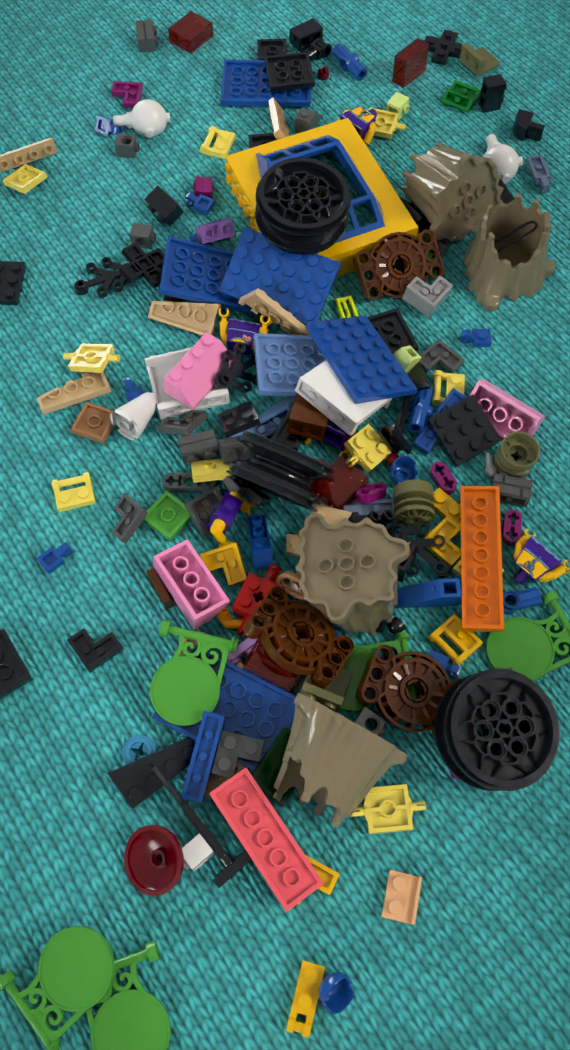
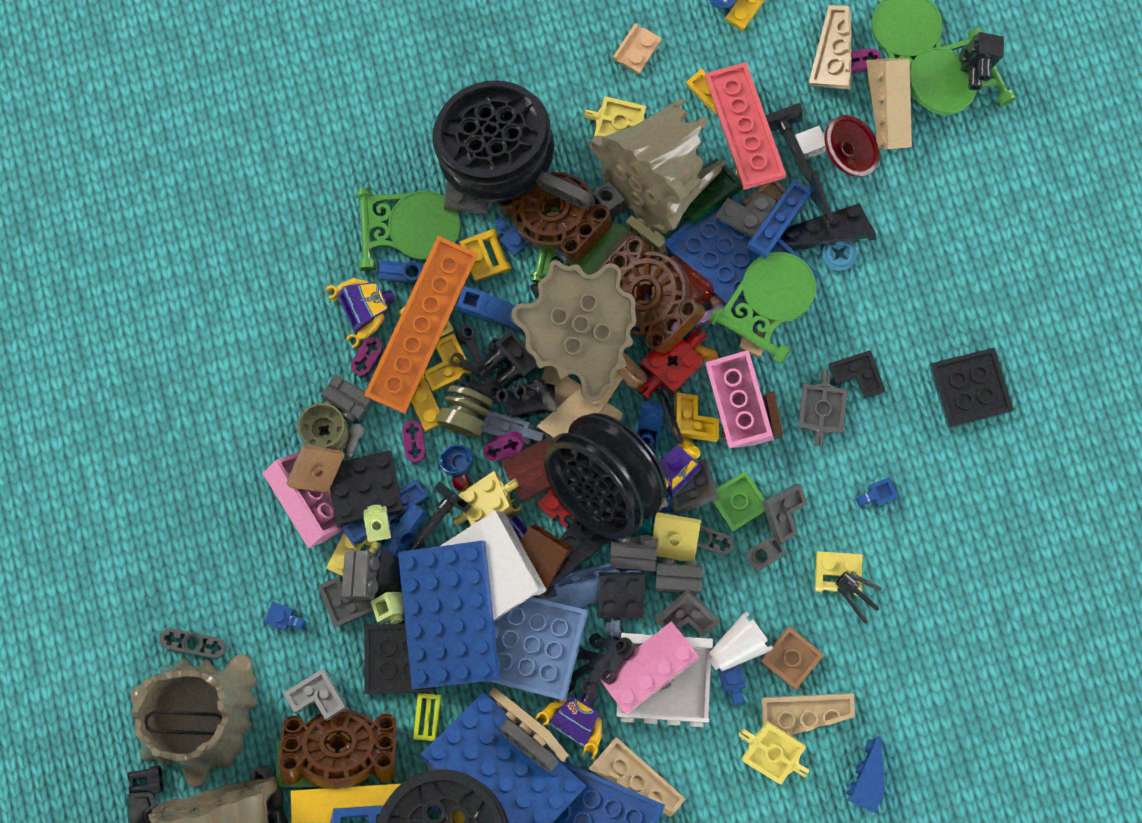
camera: 160 degrees left, 15 degrees up
none -> dark grey beam [160,628,227,659]
none -> medium nougat plate [286,445,345,493]
none -> dark grey brick [342,551,380,601]
none -> yellowish green brick [363,505,391,542]
none -> dark grey beam [498,720,559,773]
none -> dark grey beam [535,171,595,210]
none -> sand blue plate [606,618,621,640]
none -> black piece [657,388,684,444]
none -> dark grey brick [745,535,787,572]
none -> dark grey plate [798,371,848,447]
none -> tan wing [809,5,851,89]
none -> black plant [835,570,881,623]
none -> blue slope [846,736,885,813]
none -> magenta beam [851,49,881,74]
none -> tan wedge [866,58,912,149]
none -> black brick [959,32,1004,91]

